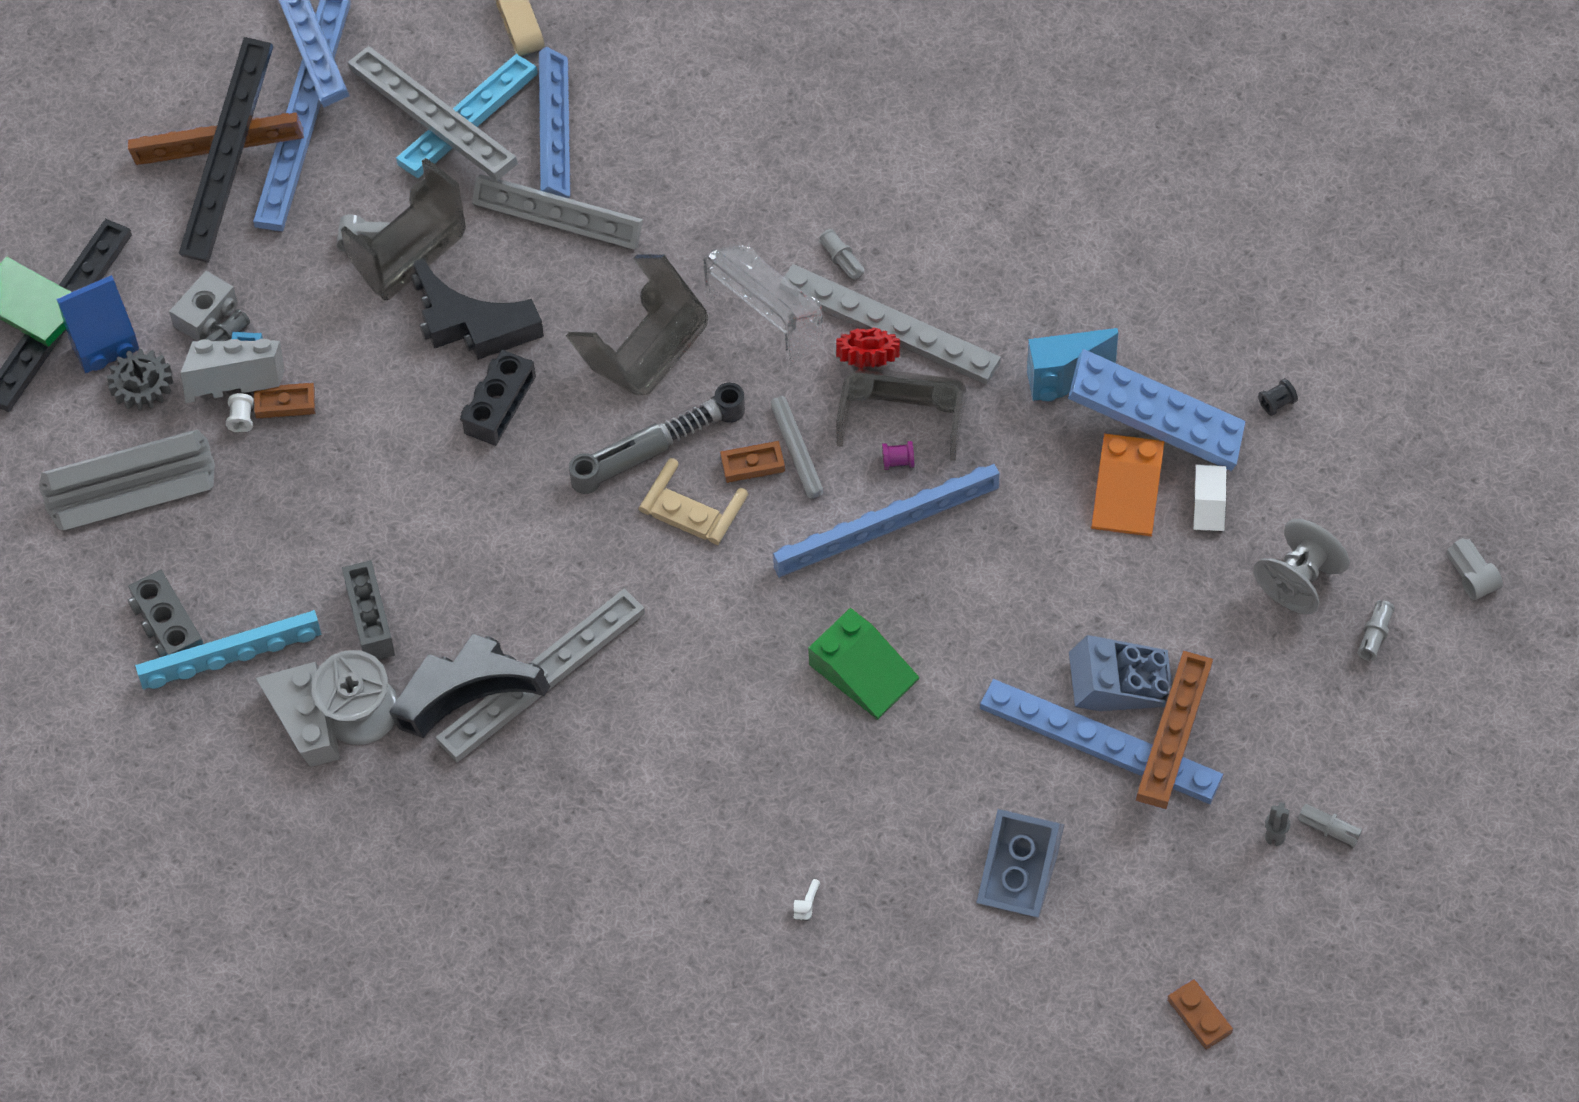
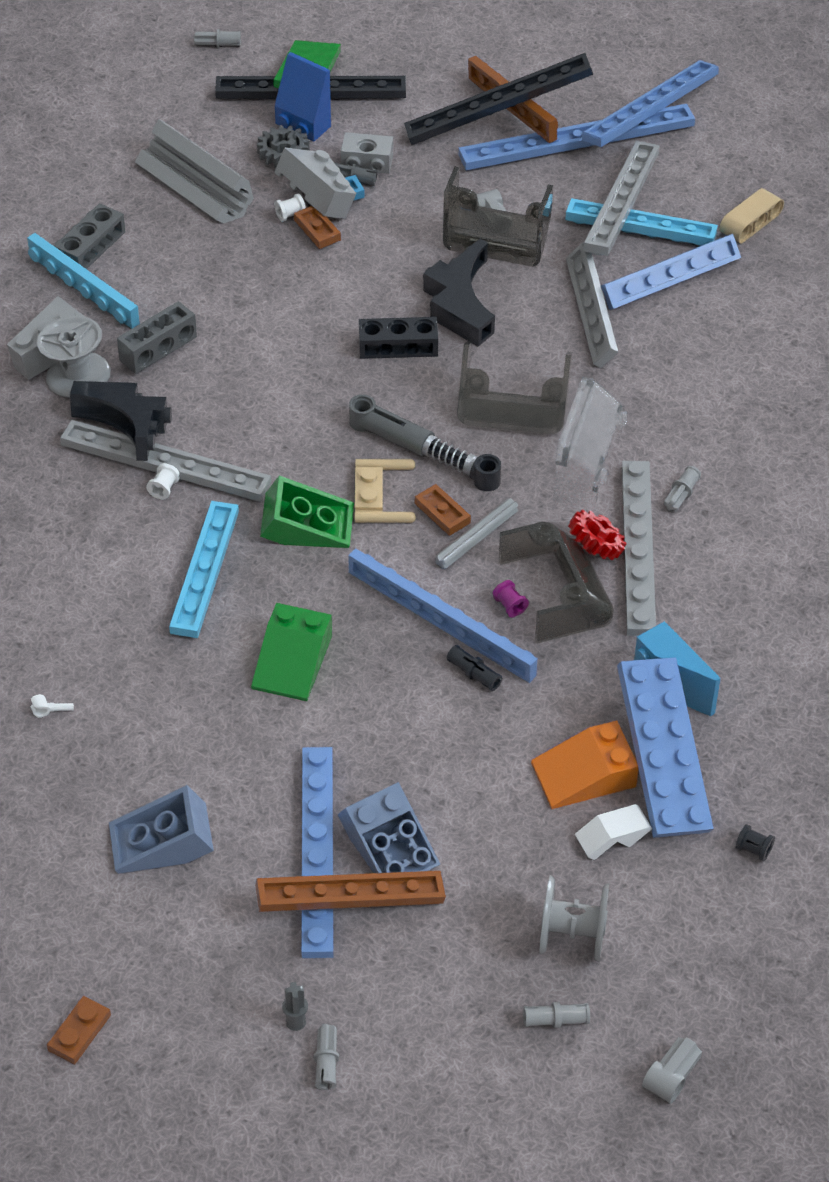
camera: 60 degrees right, 10 degrees down
none -> white bush [146,463,180,500]
none -> medium azure plate [169,501,239,638]
none -> green slope [260,475,354,548]
none -> black pin [446,645,503,691]

